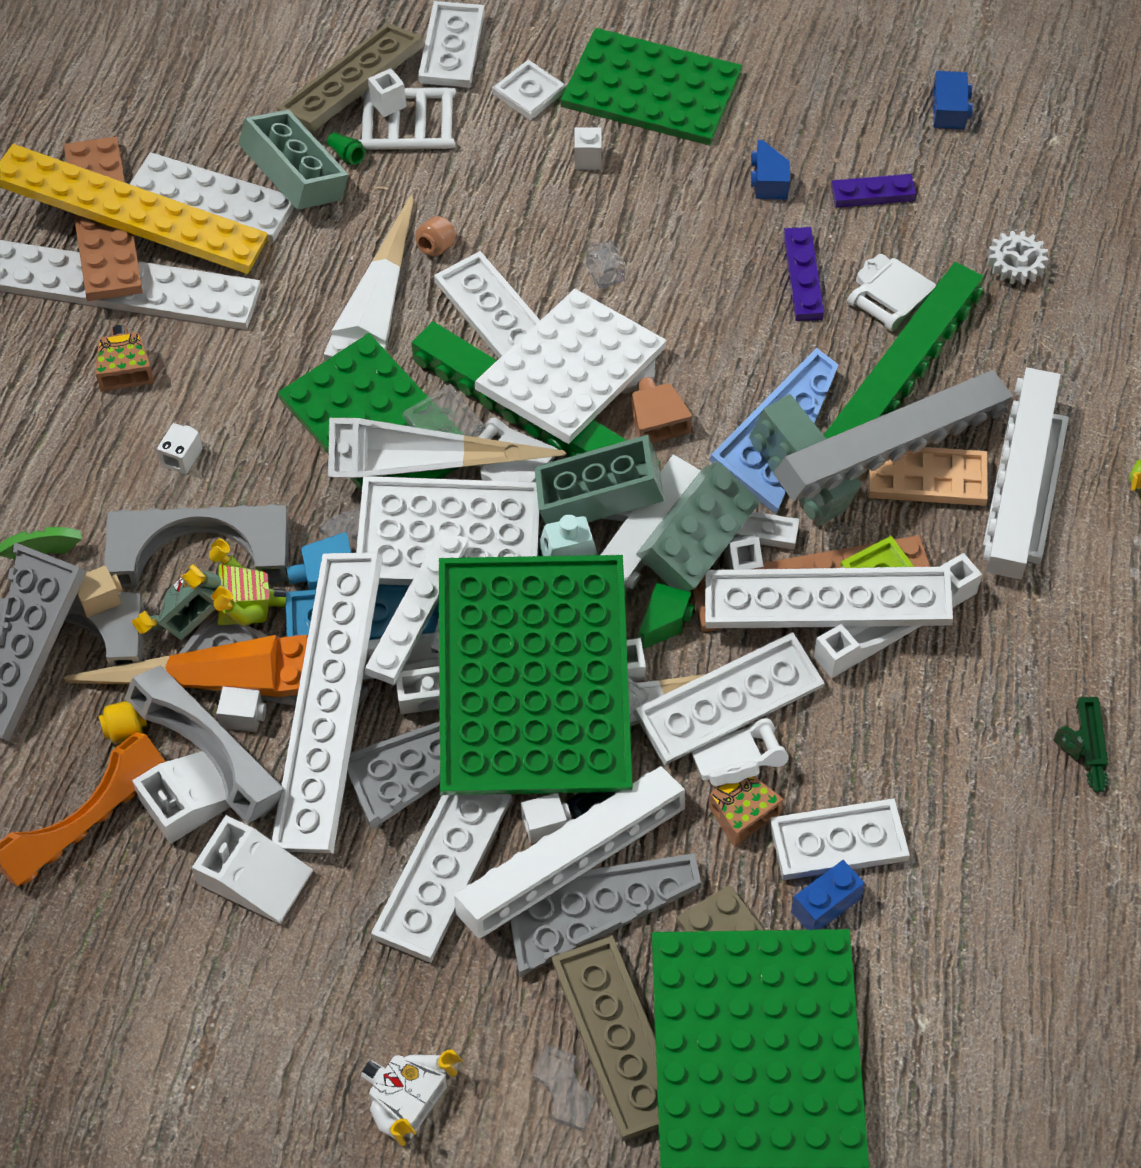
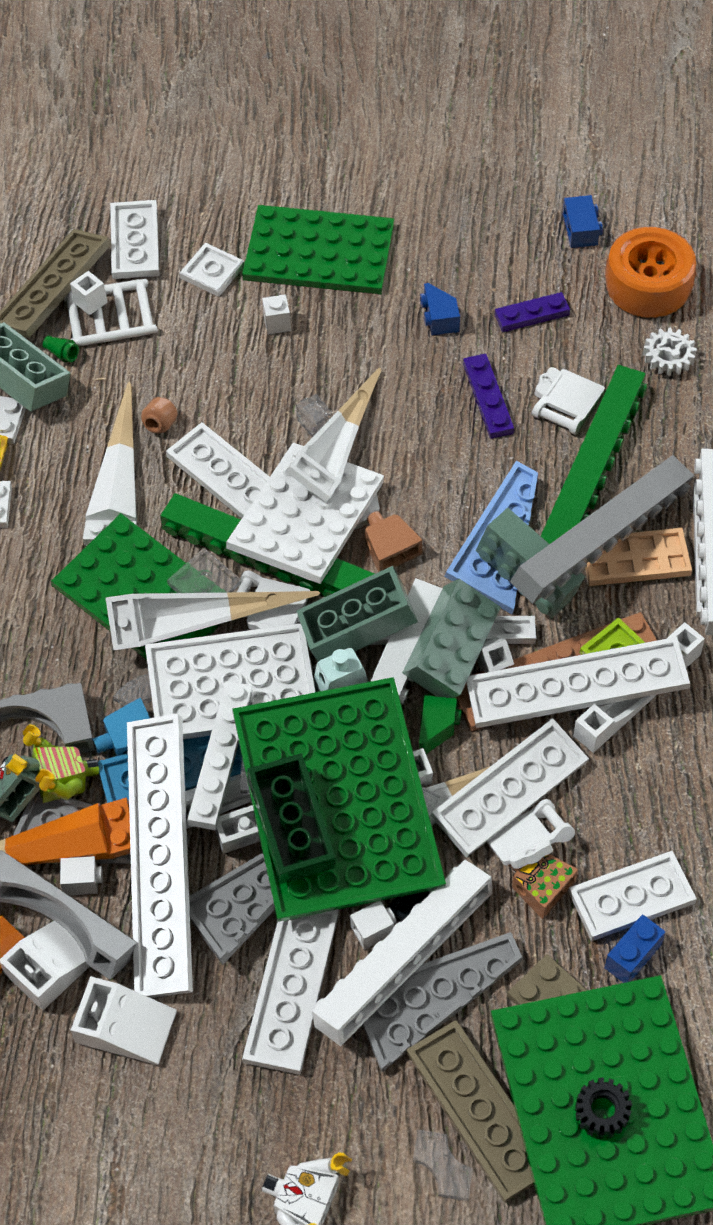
camera: 10 degrees left, 0 degrees up
none -> dark green brick [247,753,336,884]
none -> white plate [285,368,381,502]
none -> black tyre [575,1078,632,1139]
none -> orange wheel [605,227,696,318]

